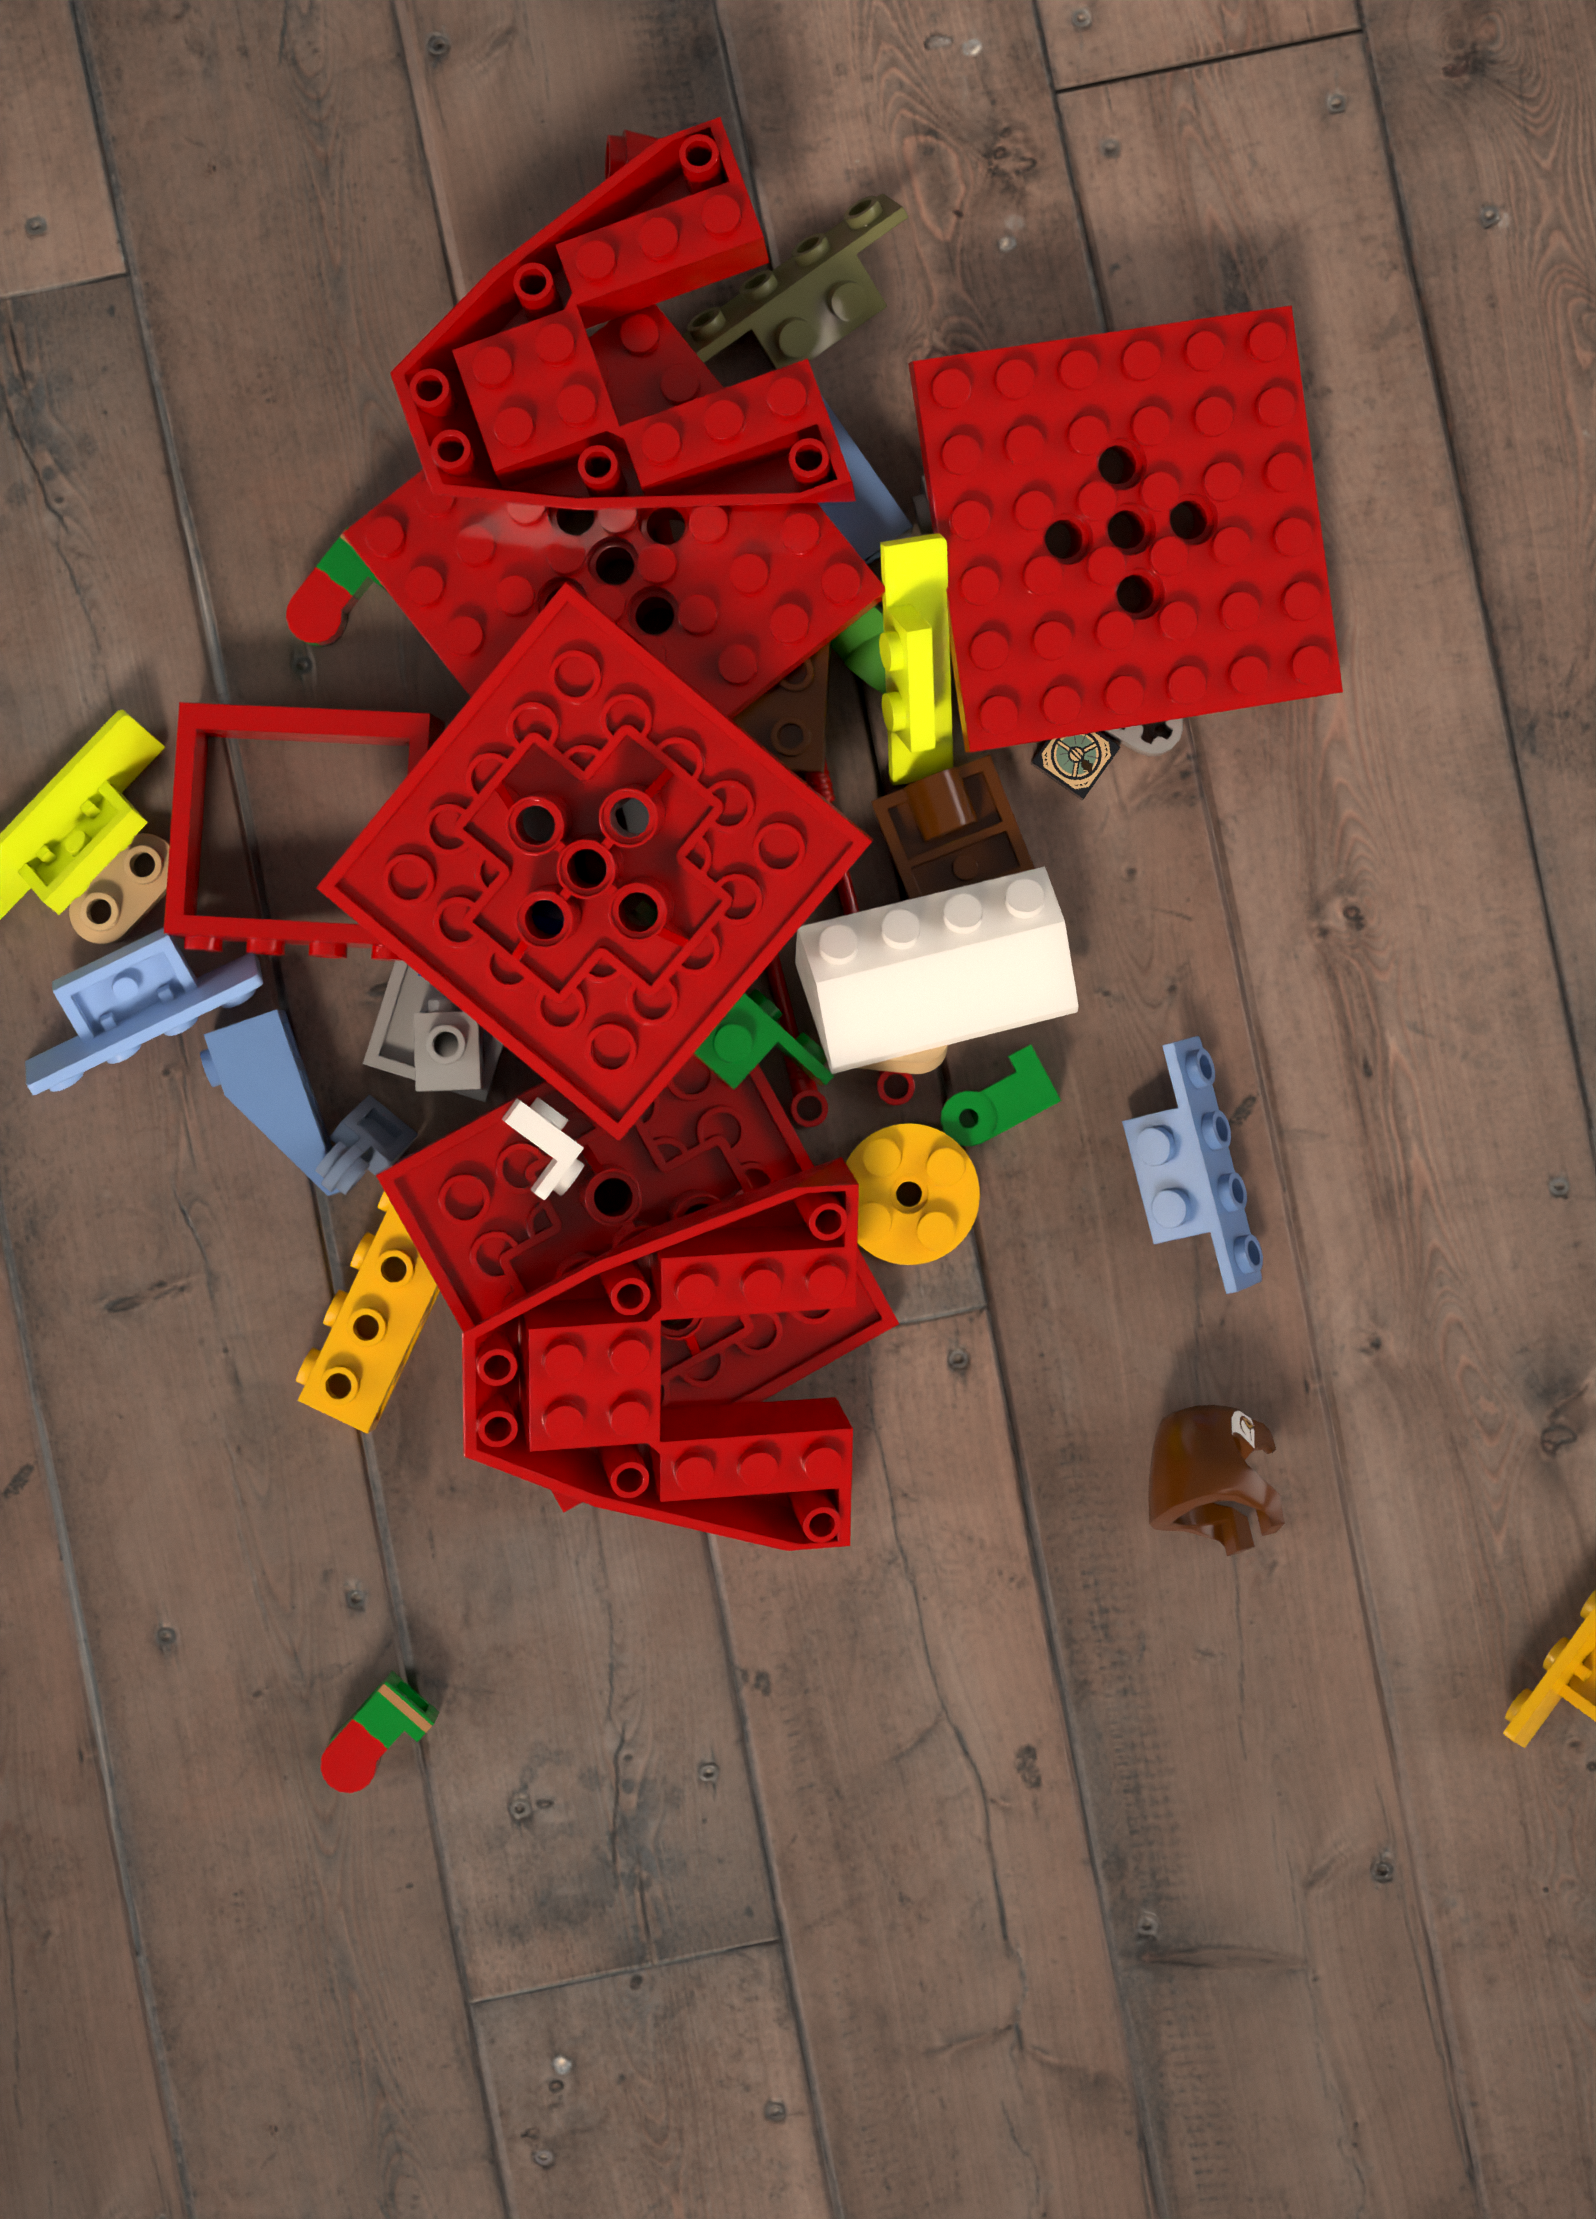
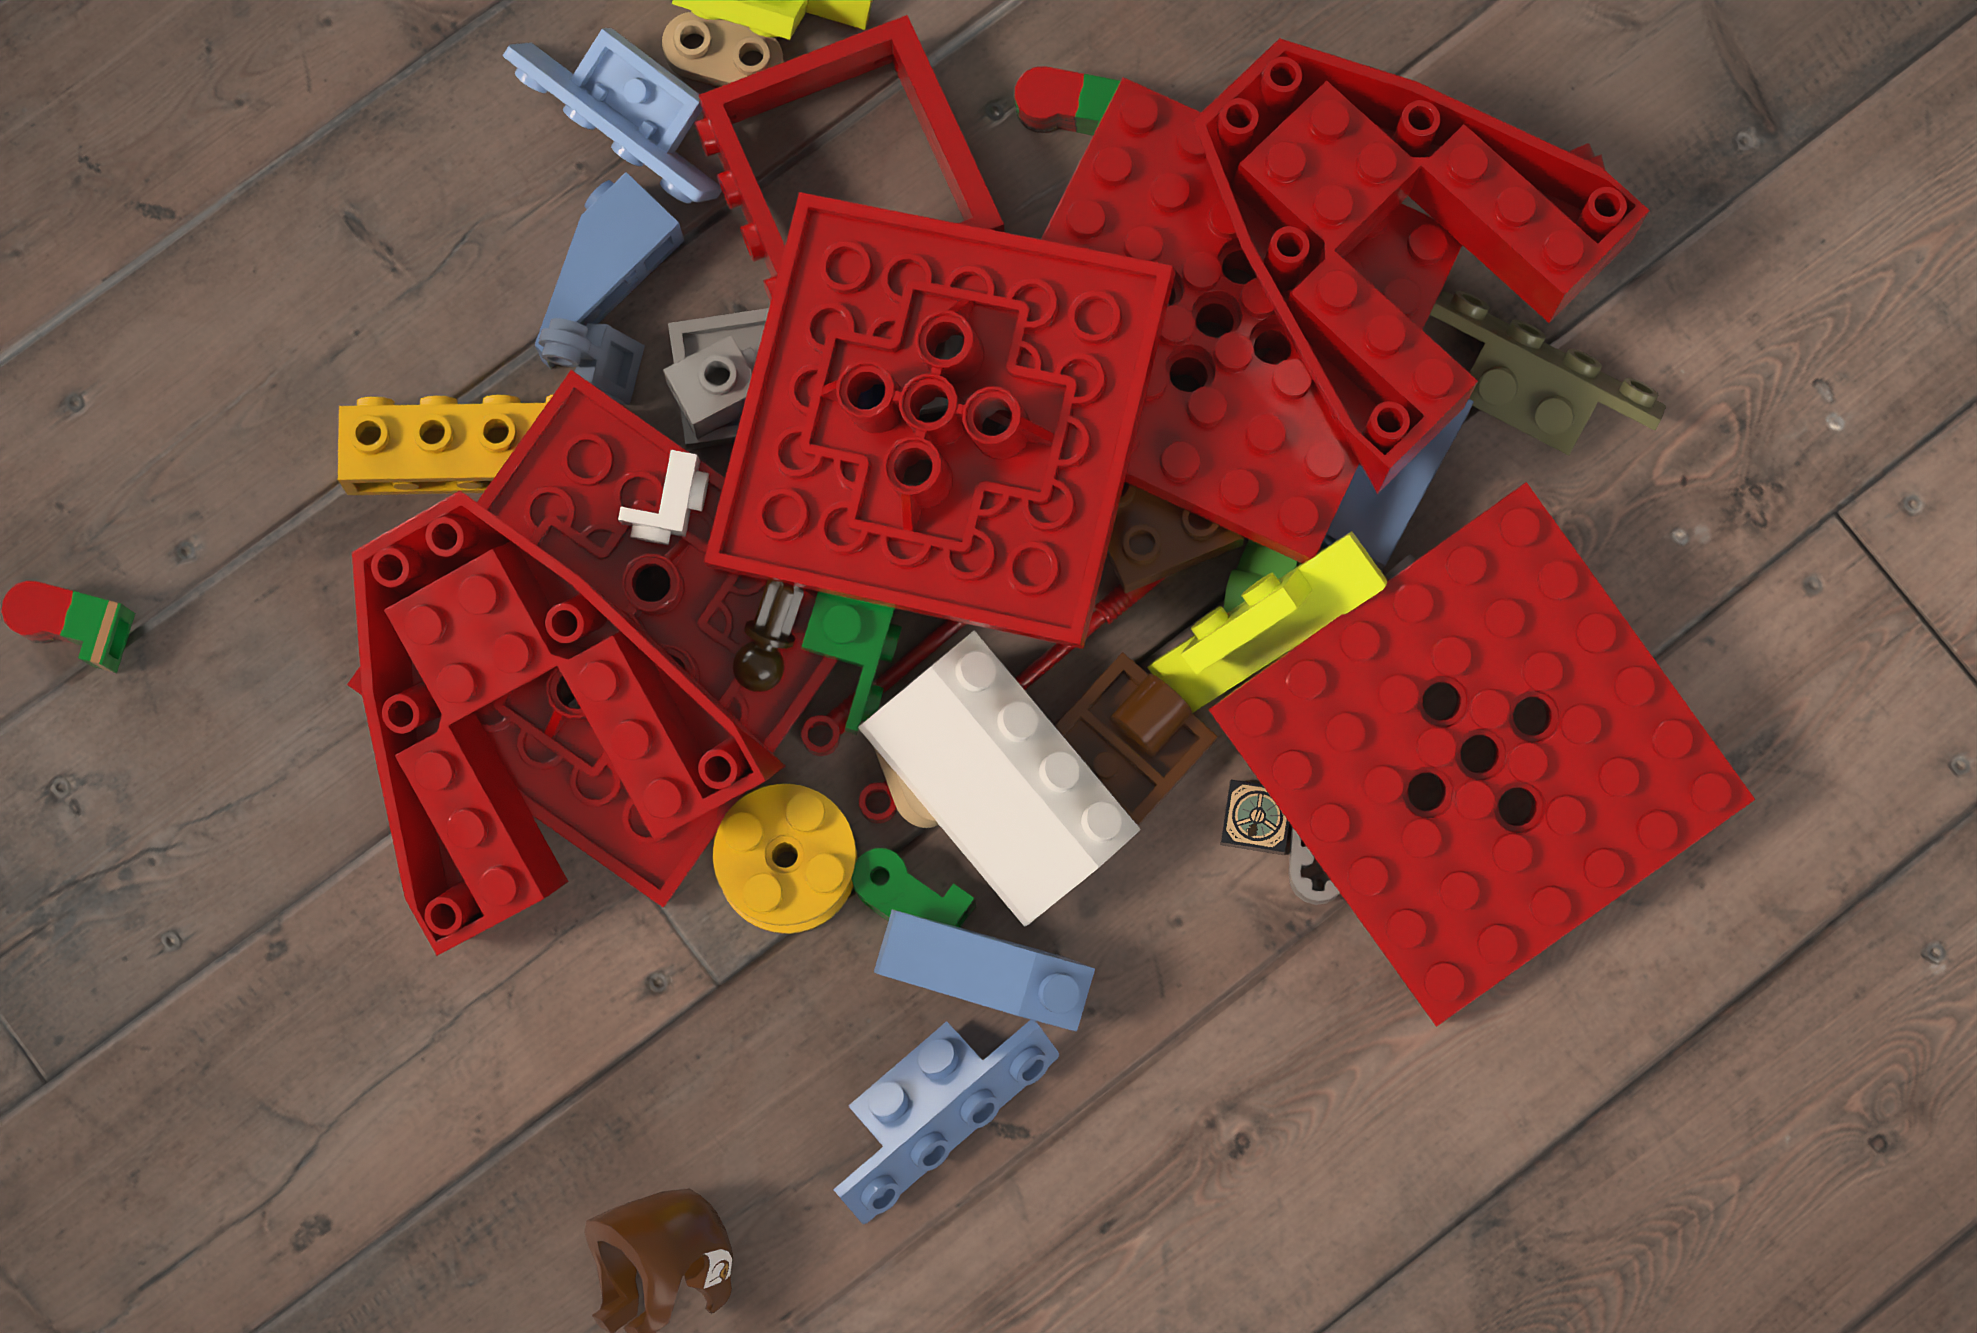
camera: 65 degrees right, 10 degrees down
none -> dark brown axle [733,580,804,692]
none -> medium blue slope [874,909,1095,1032]

